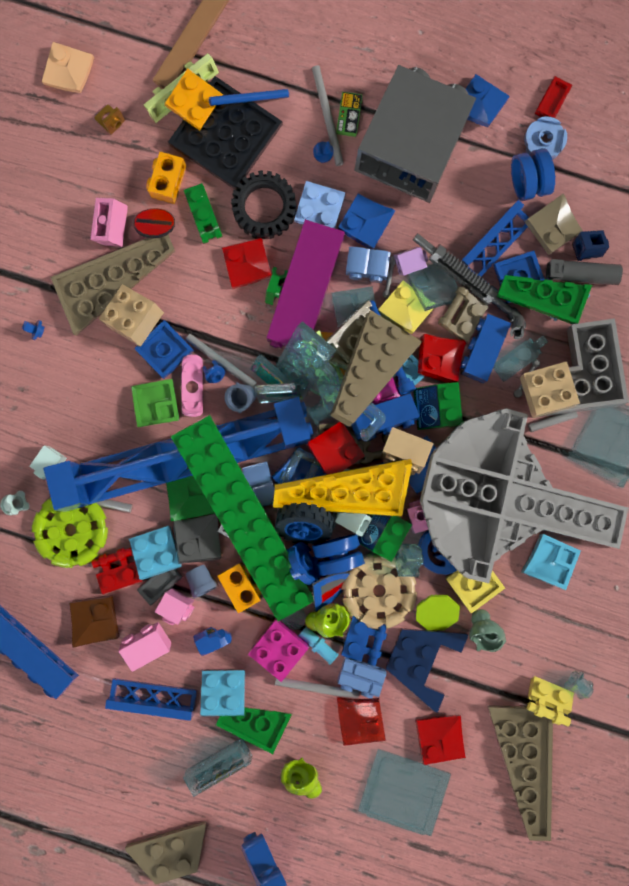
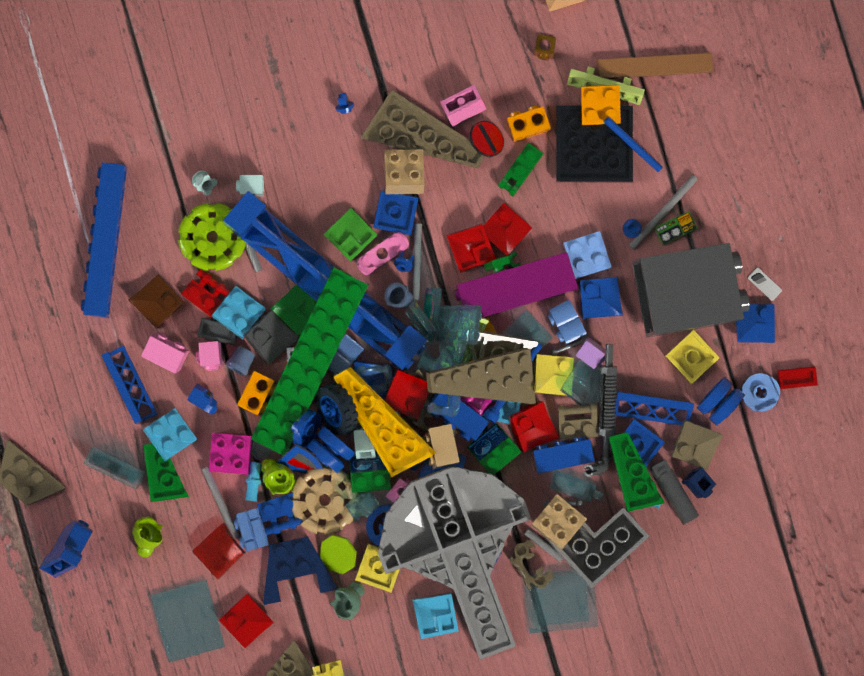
camera: 55 degrees right, 0 degrees up
black tyre [231,170,296,239] -> none
none -> red plate [446,223,496,273]
none -> dark tan helmet [509,540,554,590]
none -> light yellow plate [665,330,720,384]
none -> white sticker [748,268,782,301]

